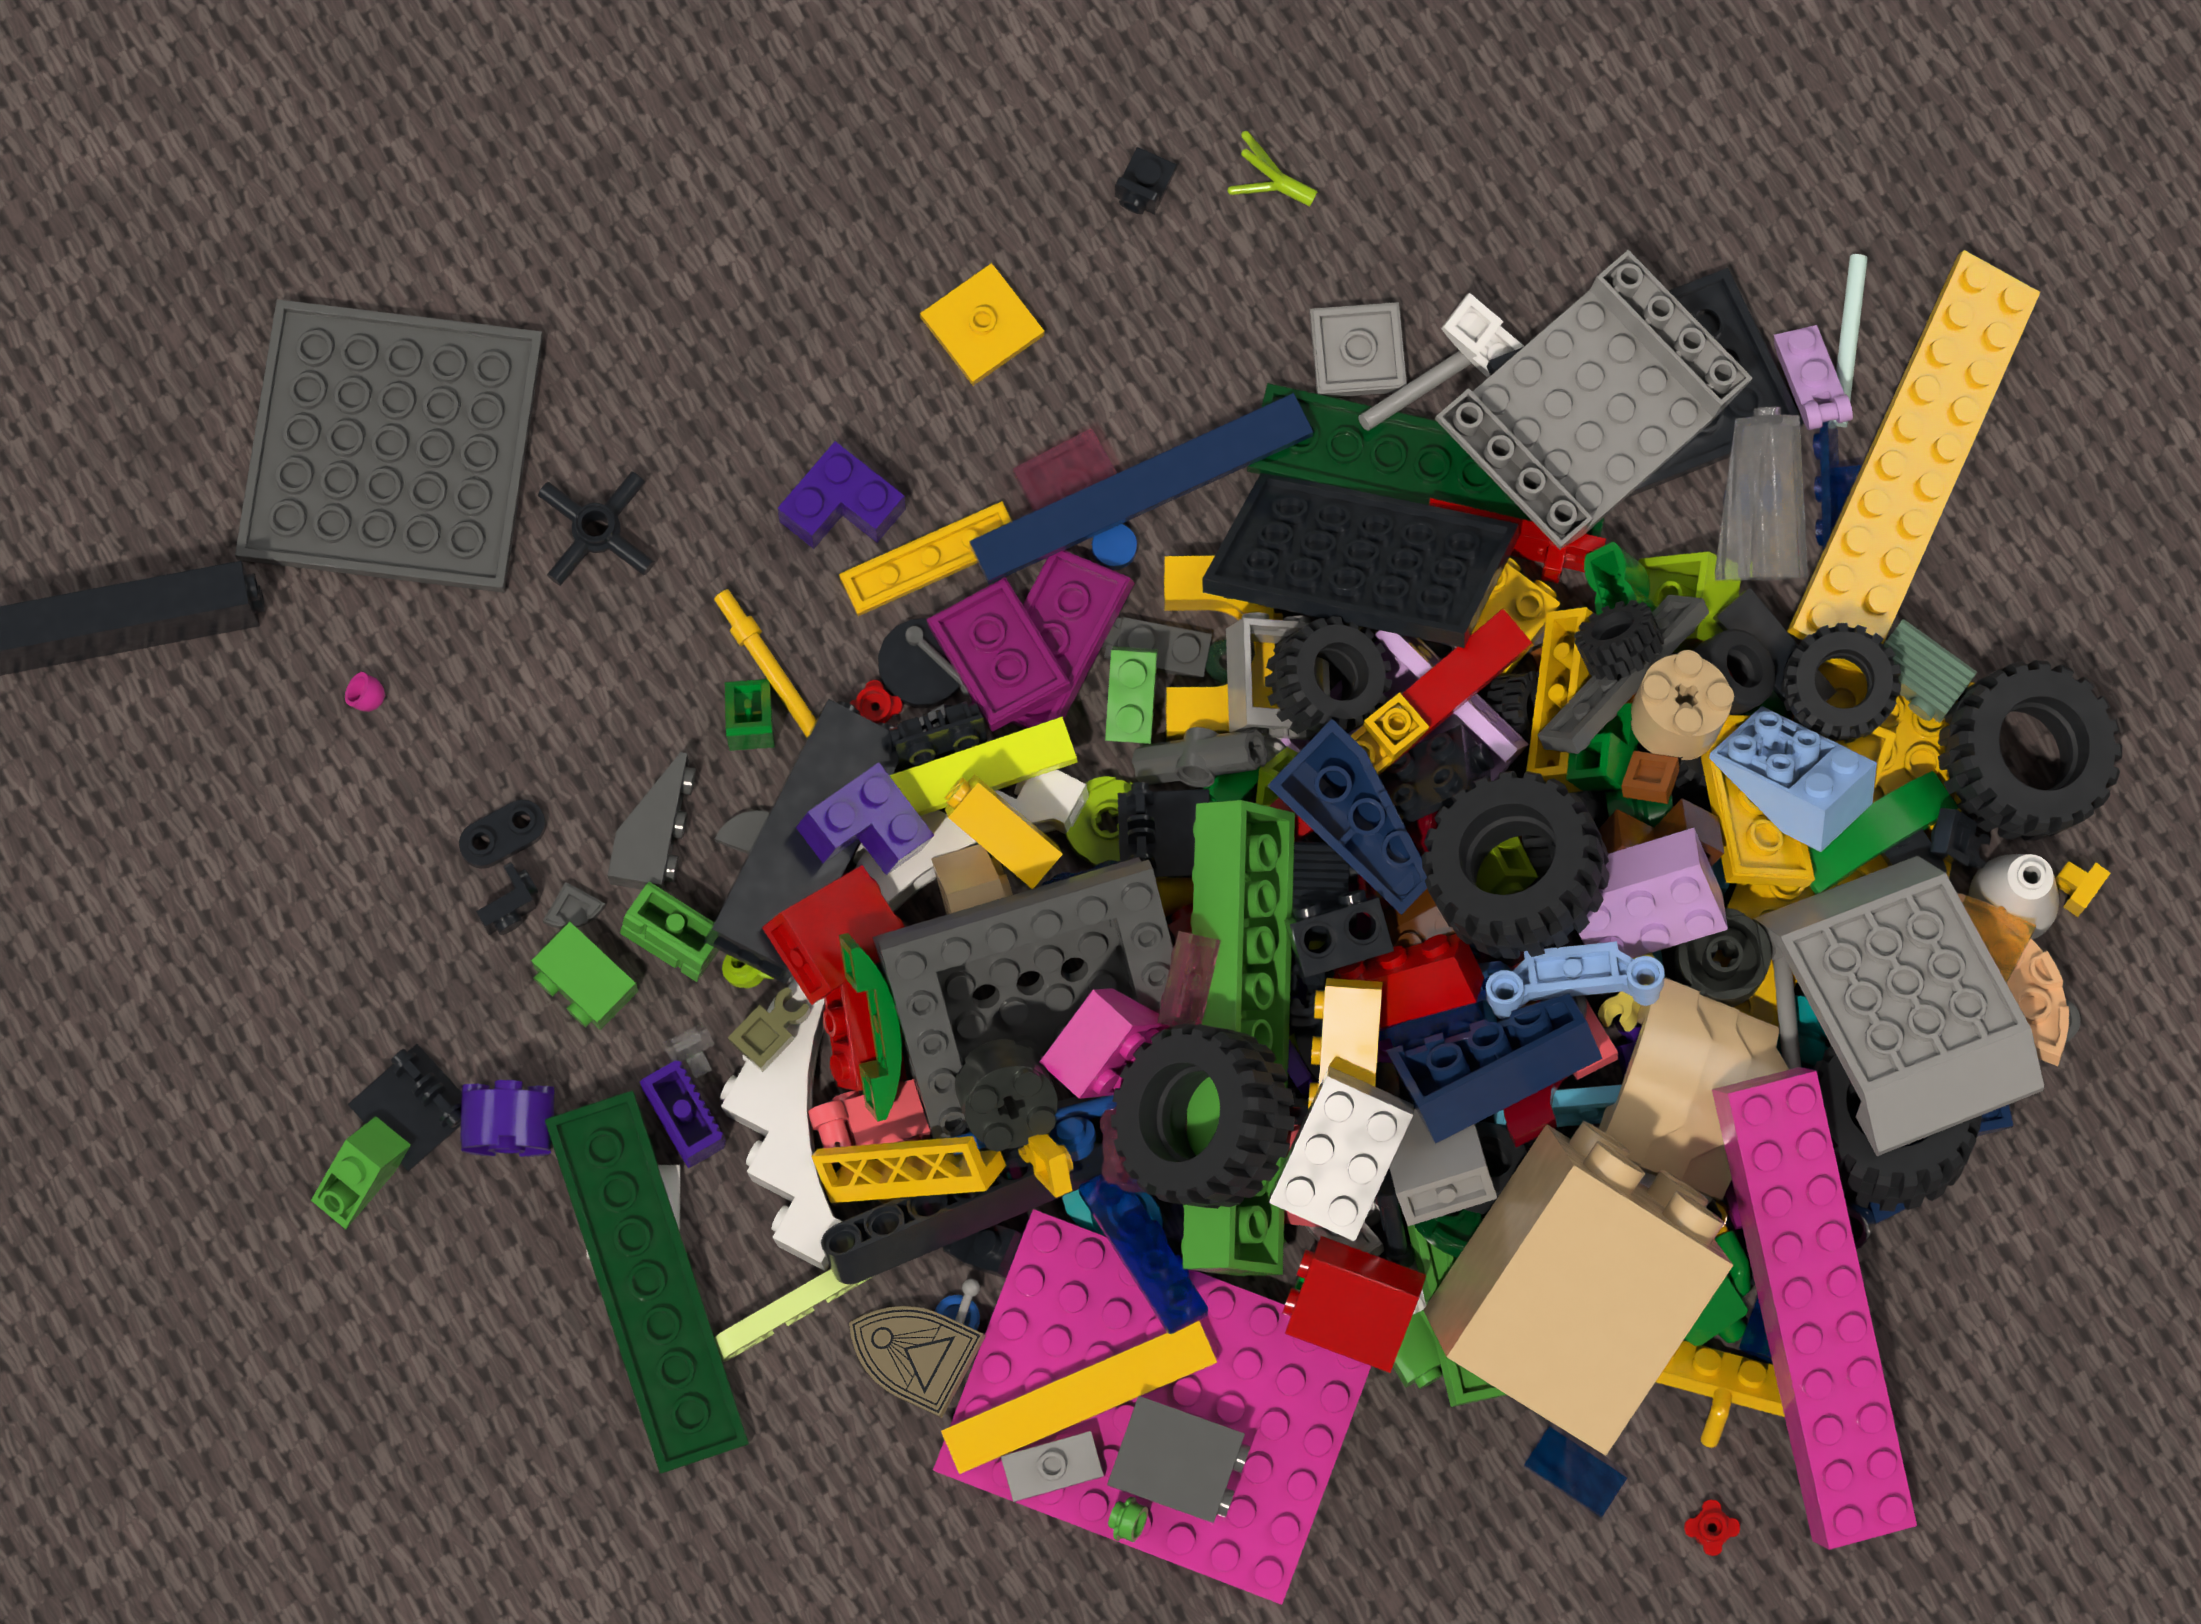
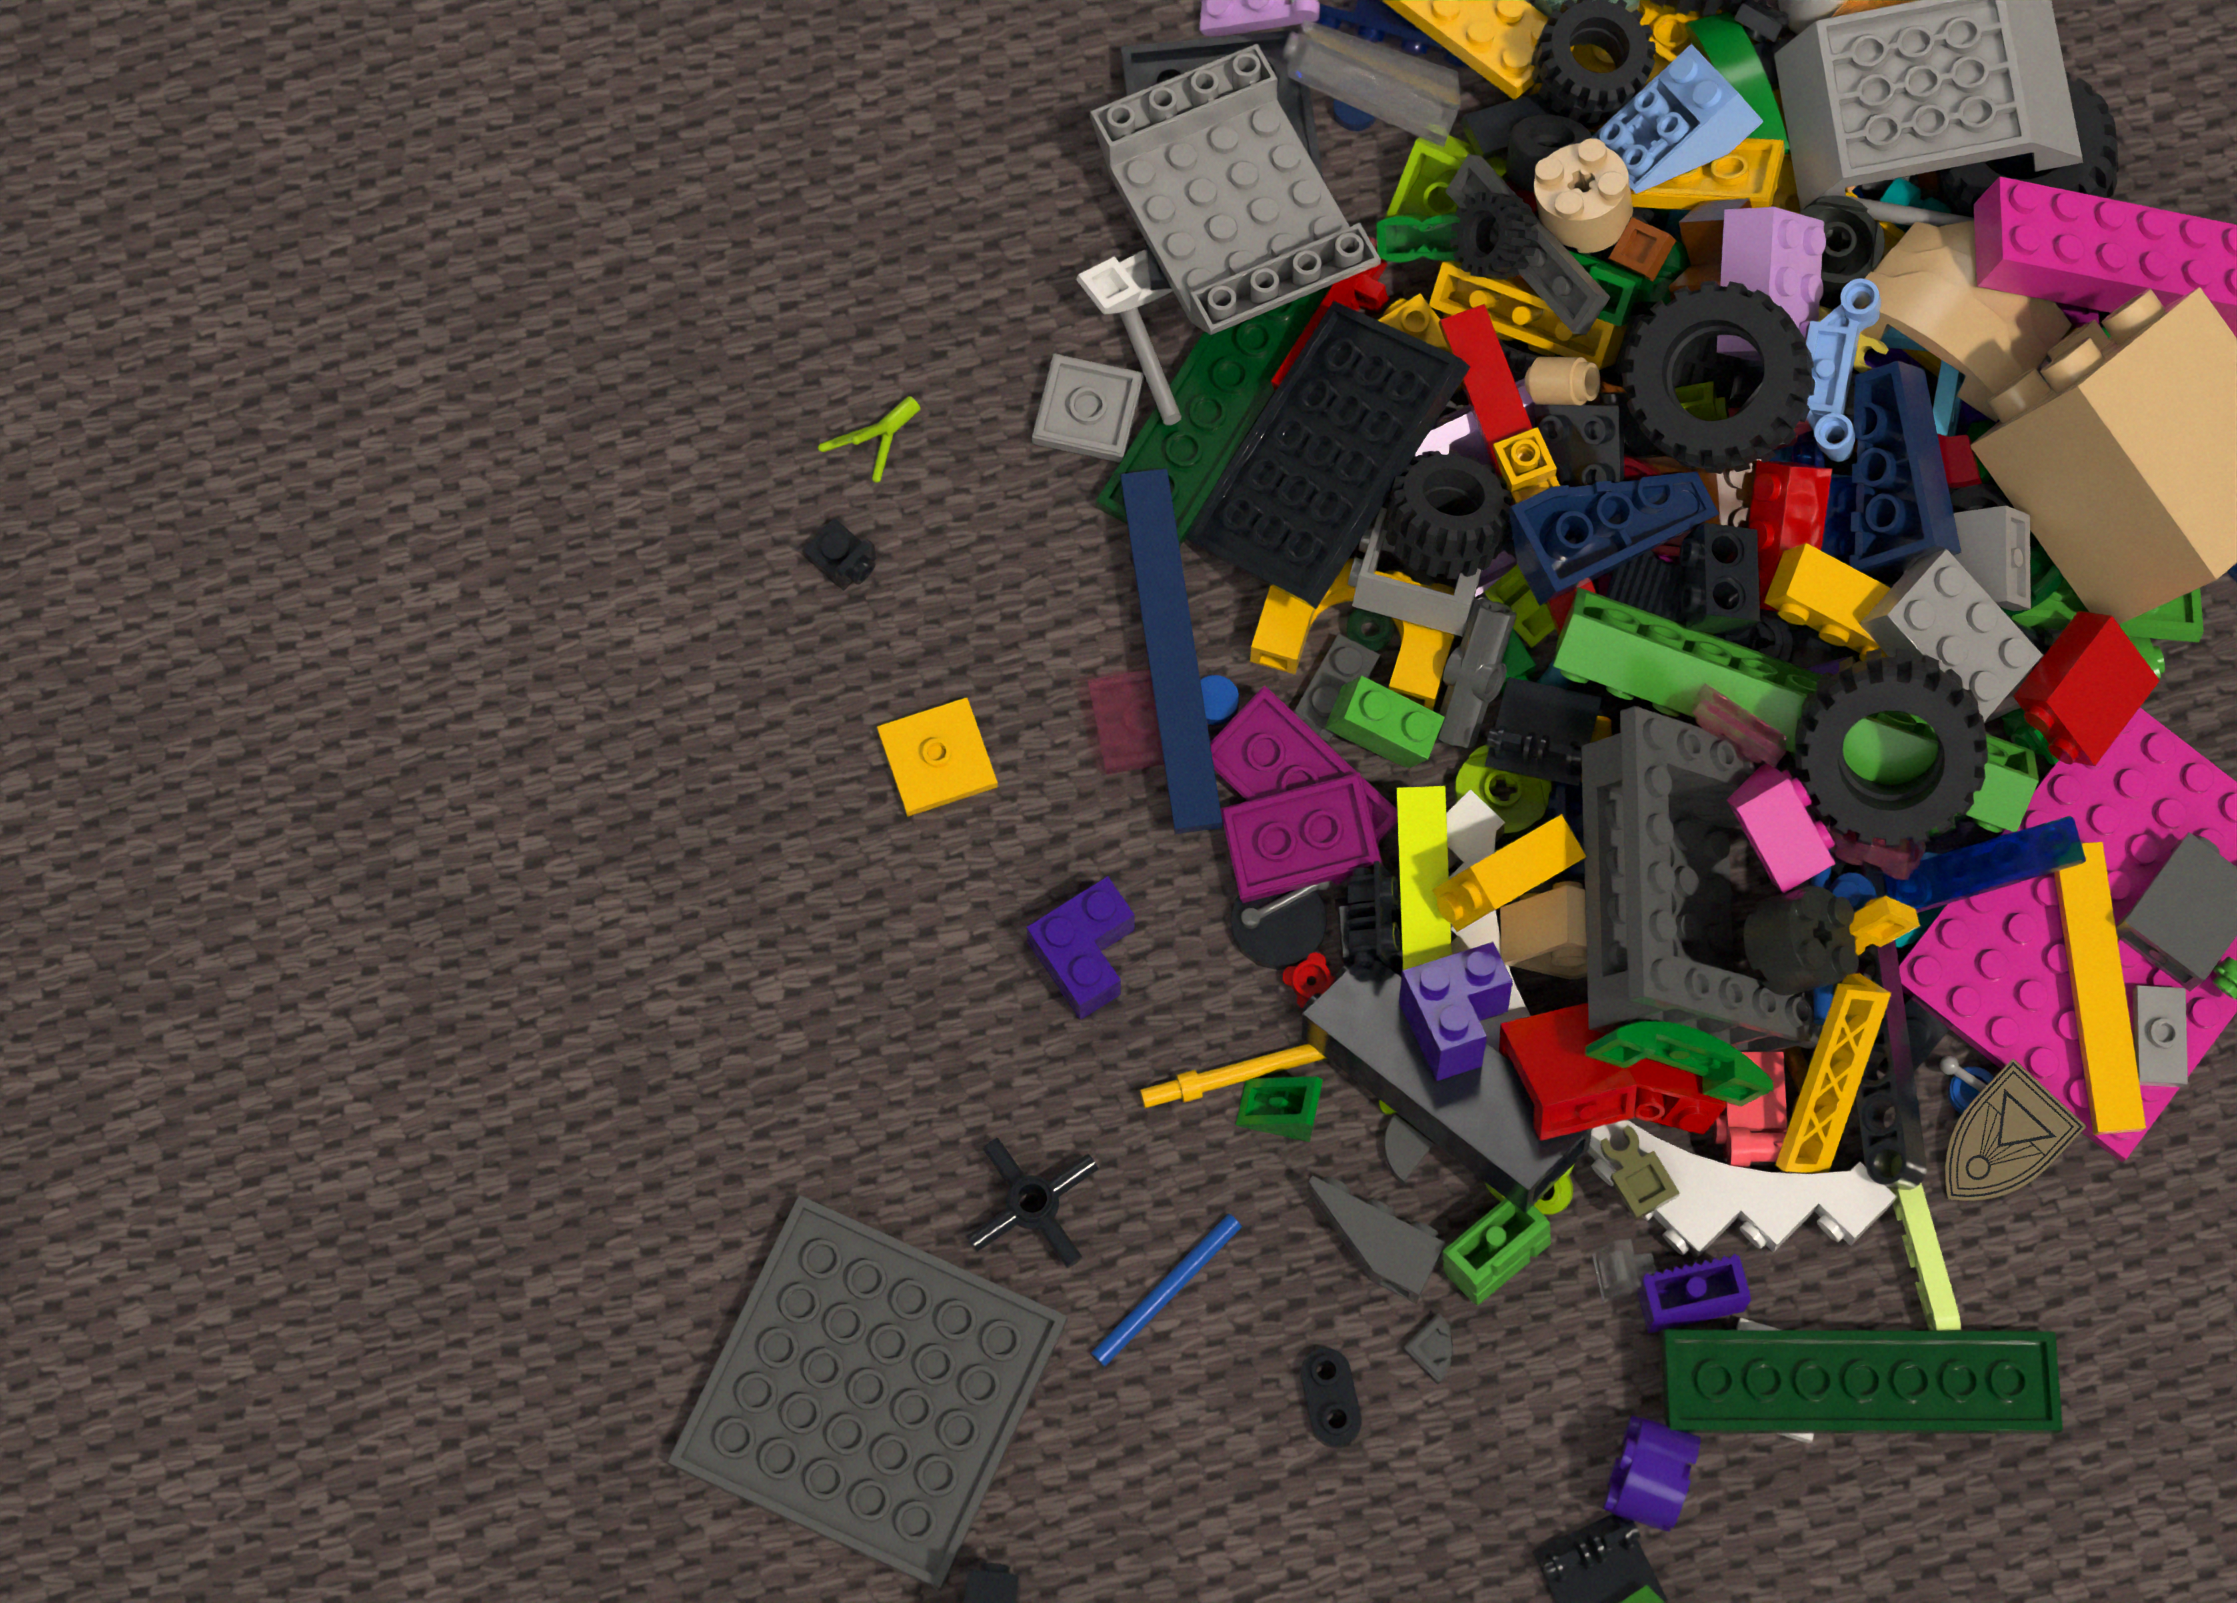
camera: 70 degrees left, 5 degrees down
dark pink hinge [345,672,385,712] -> none
black bracket [476,862,538,935] -> none
bright green brick [531,922,638,1030] -> none
yellow tile [839,501,1012,616] -> none
none -> blue bar [1091,1213,1242,1367]
none -> tan brick [1525,357,1600,406]

